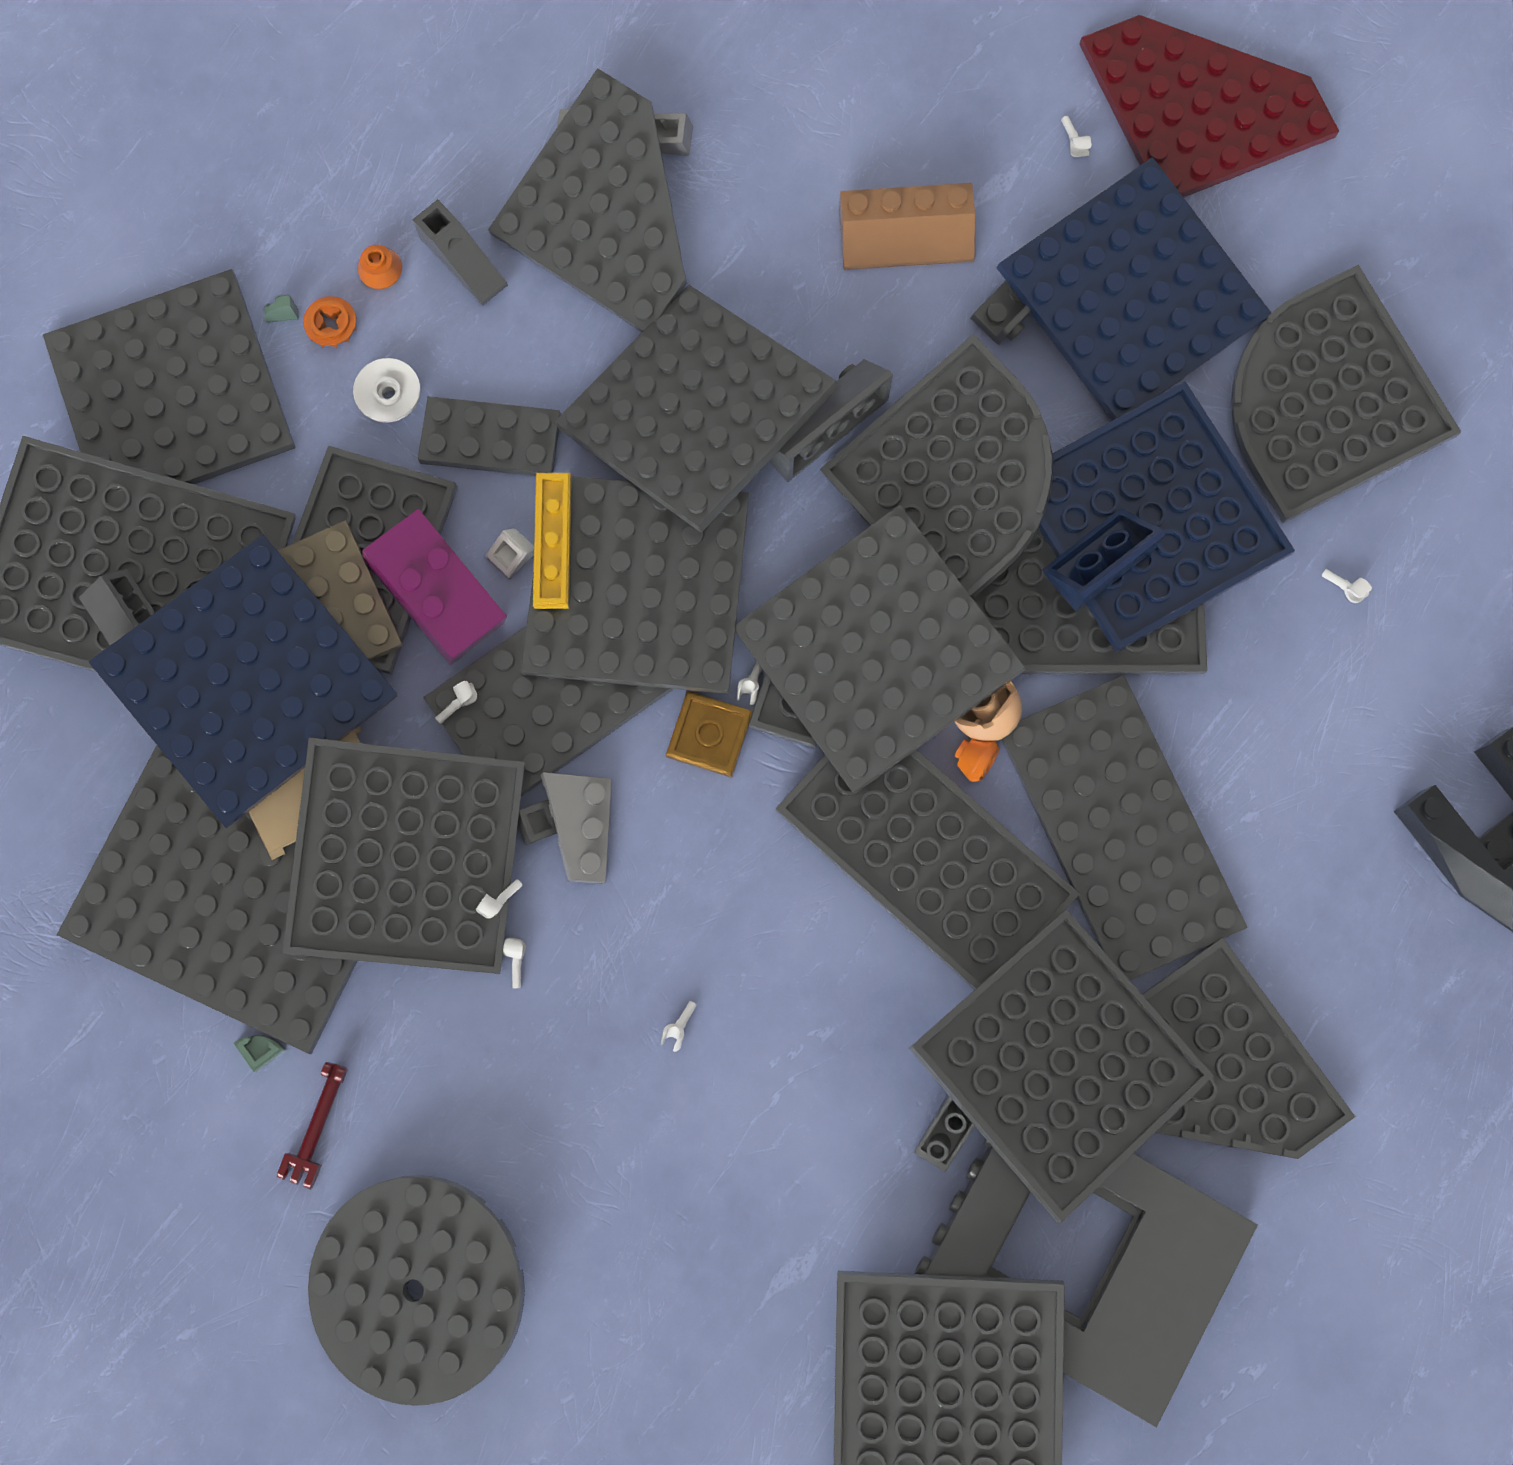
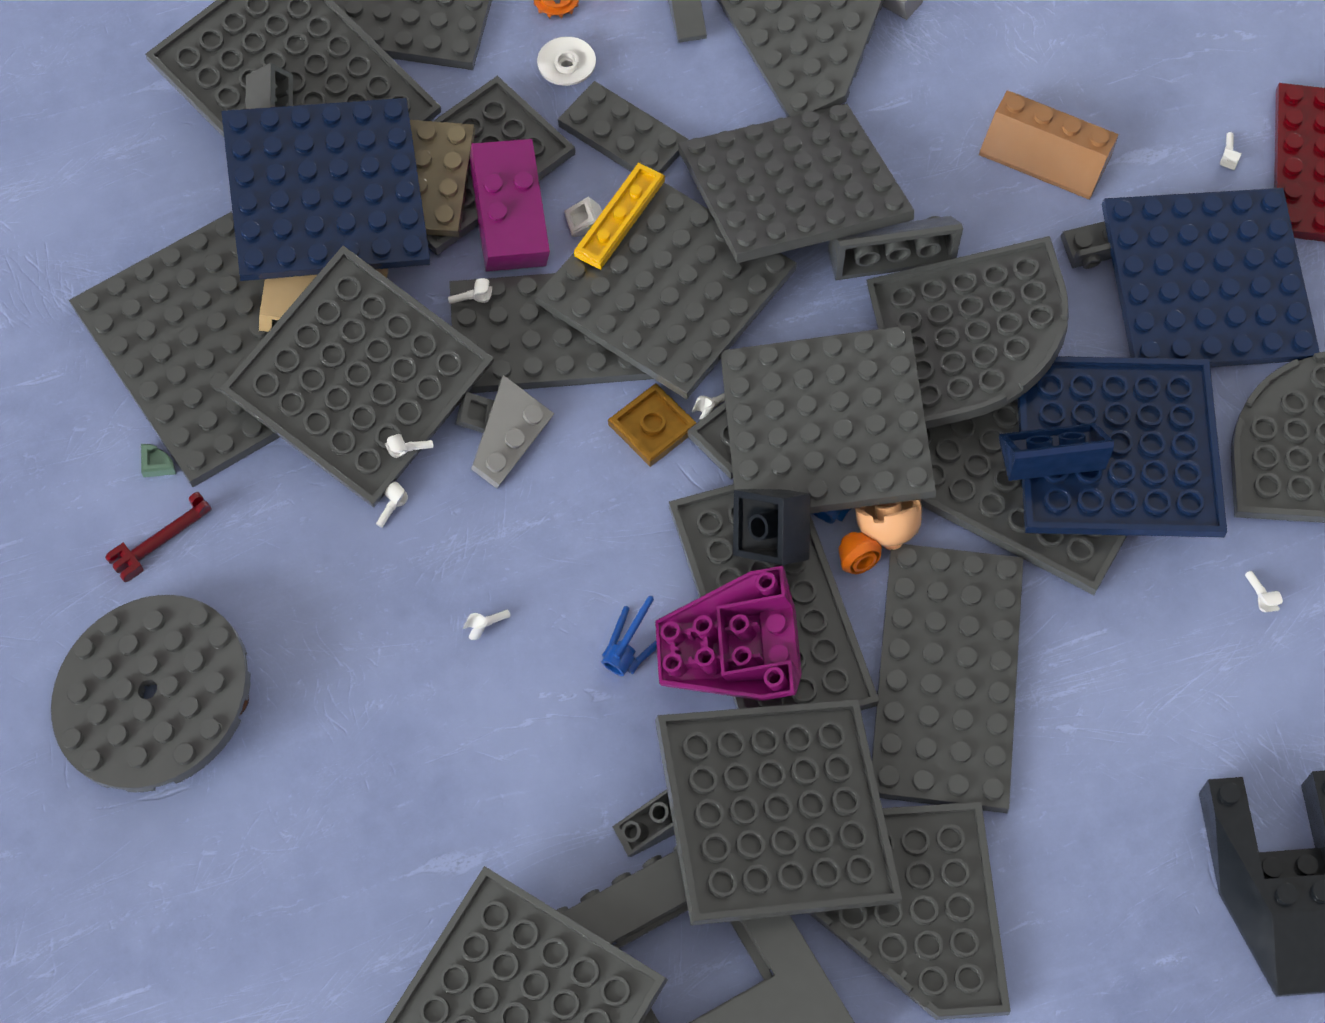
camera: 30 degrees right, 15 degrees down
none -> blue plant [601,596,657,676]
none -> magenta wedge [655,566,802,701]
none -> black slope [733,489,811,565]

